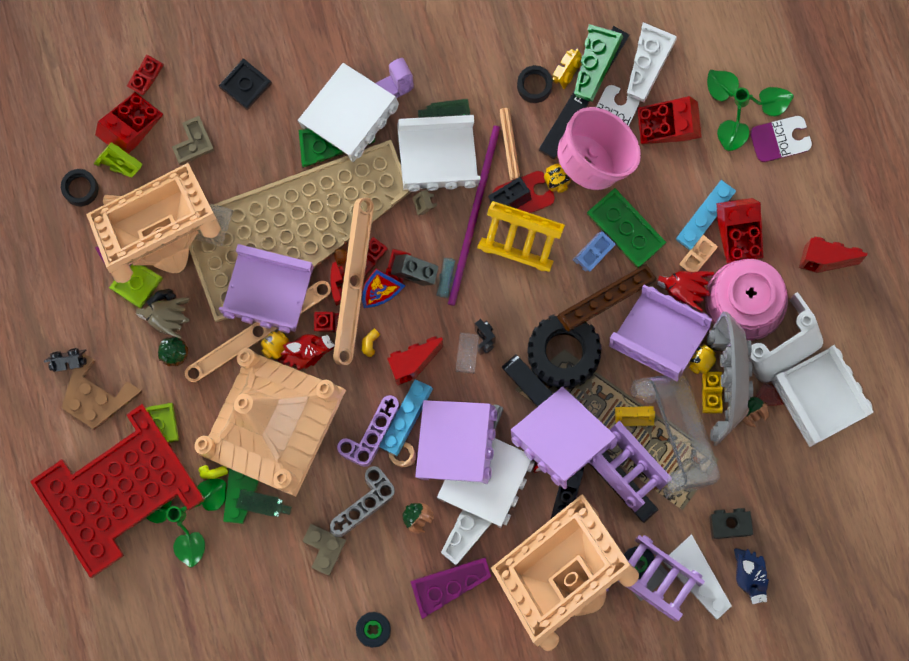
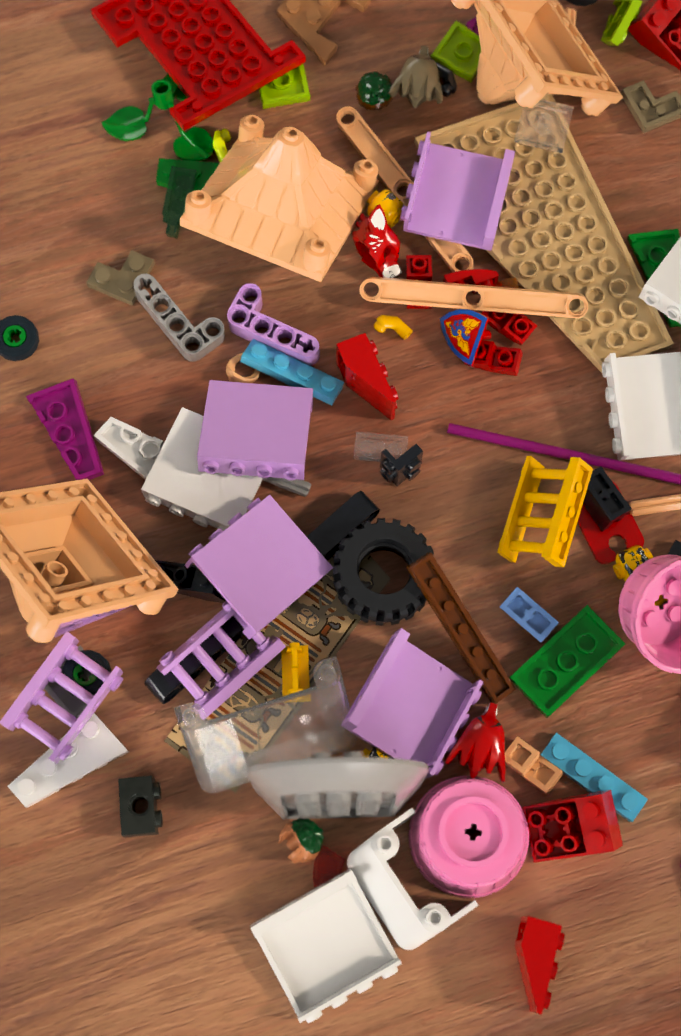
camera: 85 degrees right, 5 degrees down
pearl dark grey brick [391,254,439,286] -> none
piece [402,503,434,534] -> none
dark tan tile [413,190,437,215] -> none
clear light blue pin [437,258,455,298] -> none
dark blue piece [734,548,769,604] -> none

